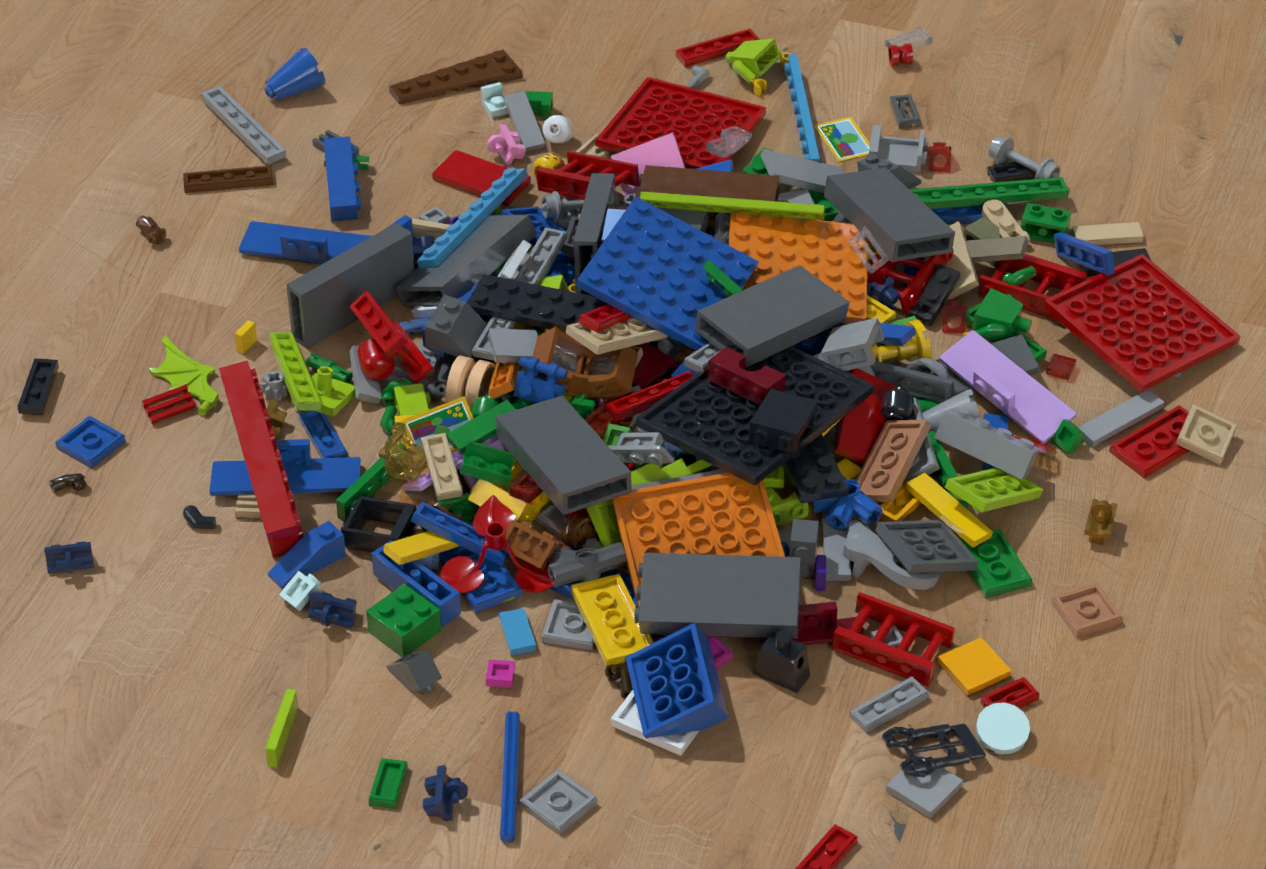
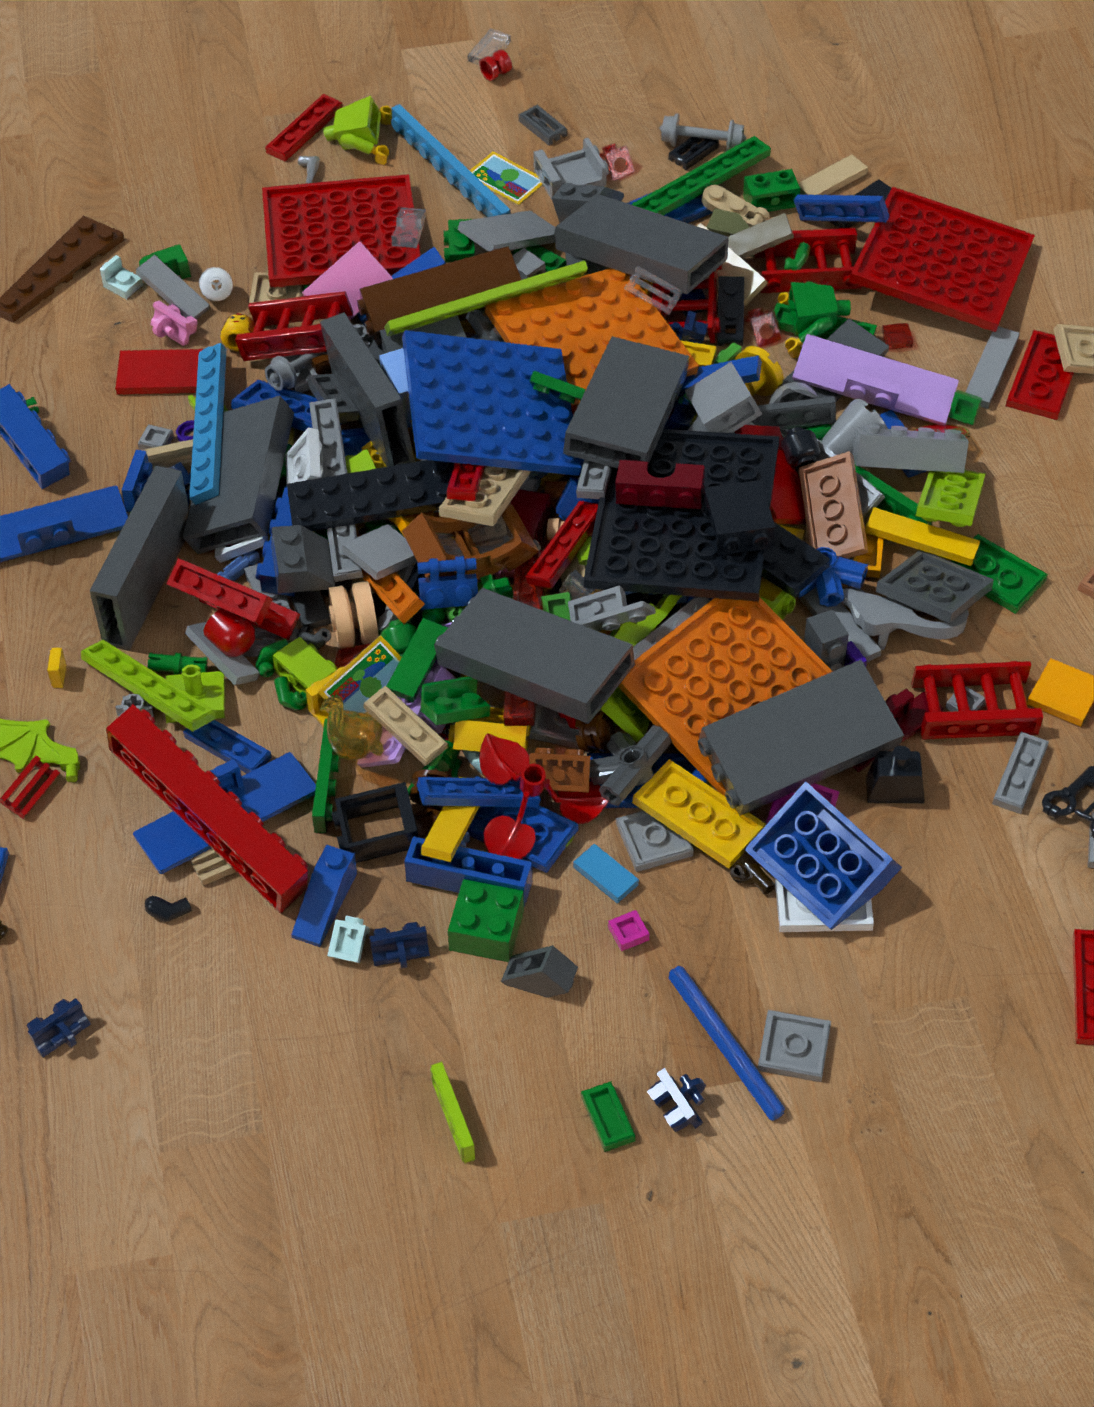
camera: 30 degrees left, 10 degrees up
pearl gold hips [1084,499,1118,545] -> none

